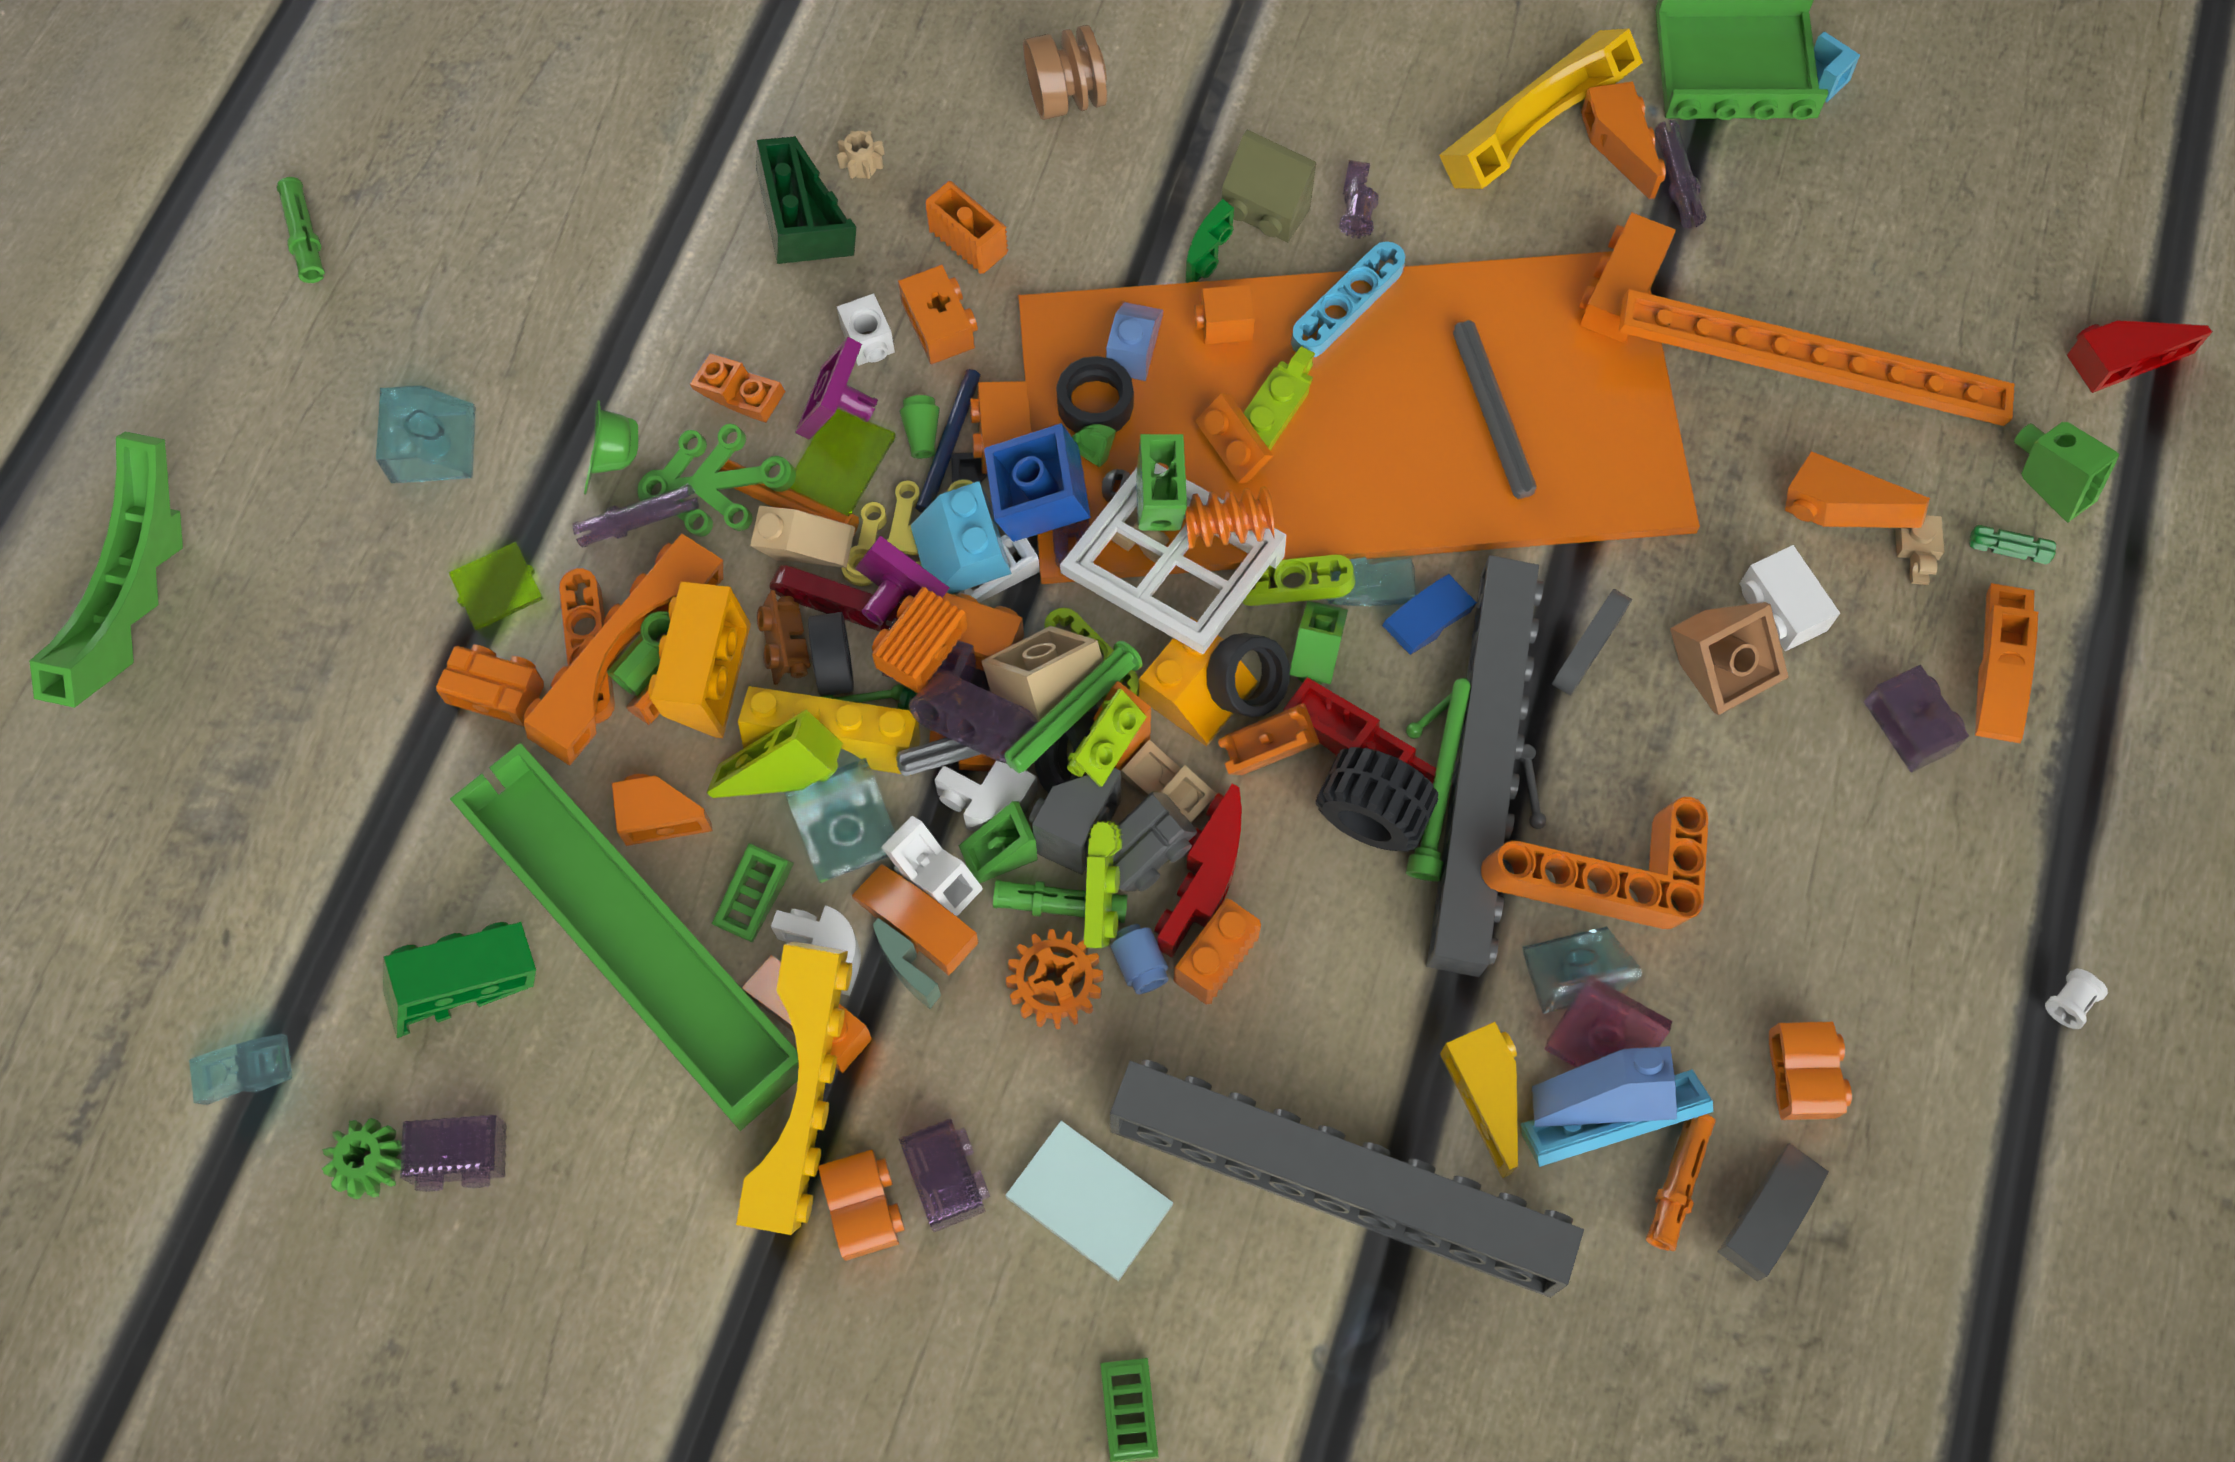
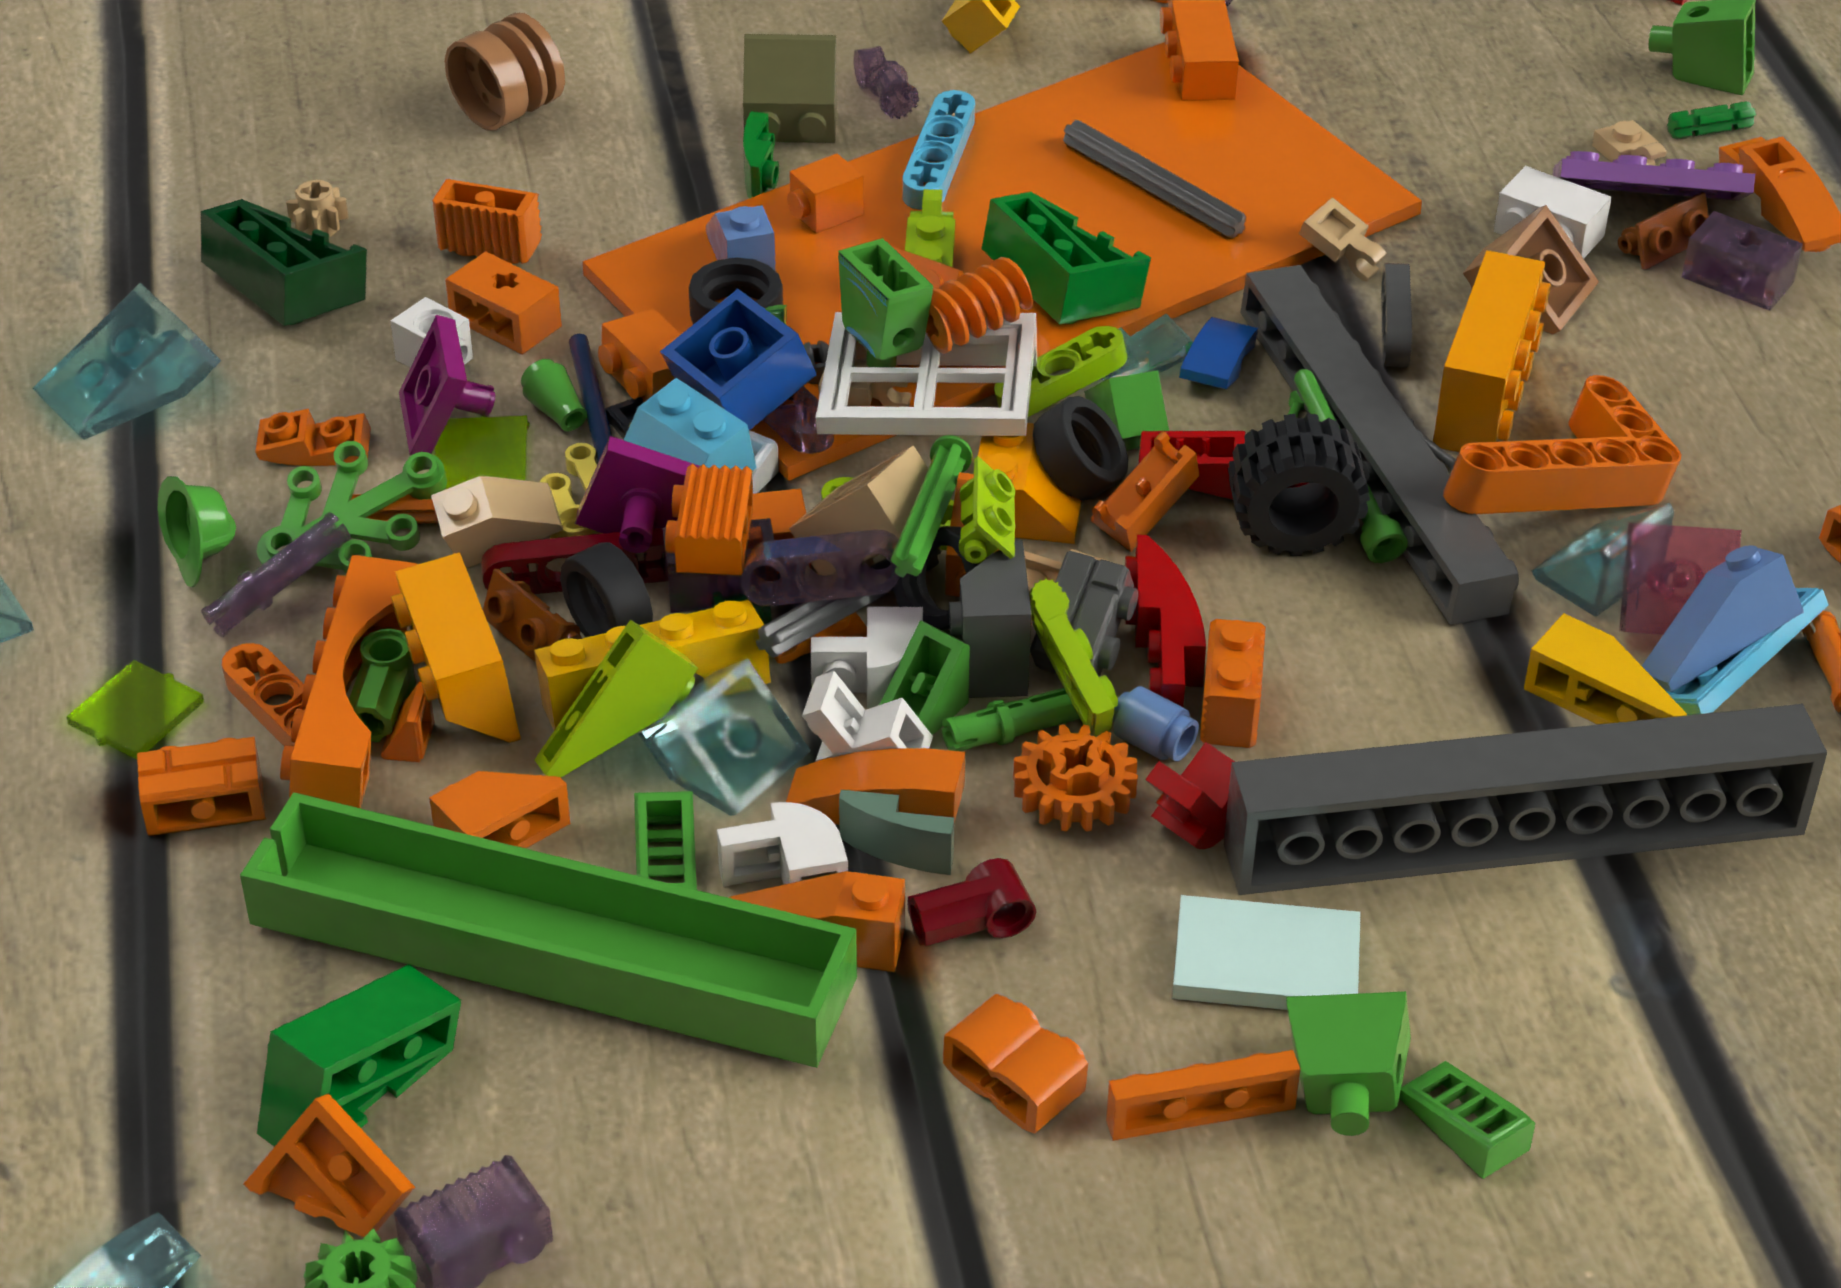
camera: 30 degrees left, 25 degrees down
yellow arch [736,941,852,1235] -> none
clear purple brick [899,1119,990,1233] -> none
orange plate [1618,289,2015,426] -> none
orange slope [1785,451,1930,528] -> none
none -> clear light blue slope [32,283,221,440]
none -> orange wing [244,1093,415,1237]
none -> dark red piece [907,858,1037,946]
none -> green wedge [981,192,1151,325]
none -> orange plate [1106,1050,1300,1141]
none -> red brick [1145,742,1235,849]
none -> bright green torso [1286,991,1411,1136]
none -> tan plate [1299,197,1387,282]
none -> light orange brick [1433,250,1551,452]
none -> medium lavender plate [1553,151,1755,201]
none -> dark orange hinge [1618,192,1712,270]

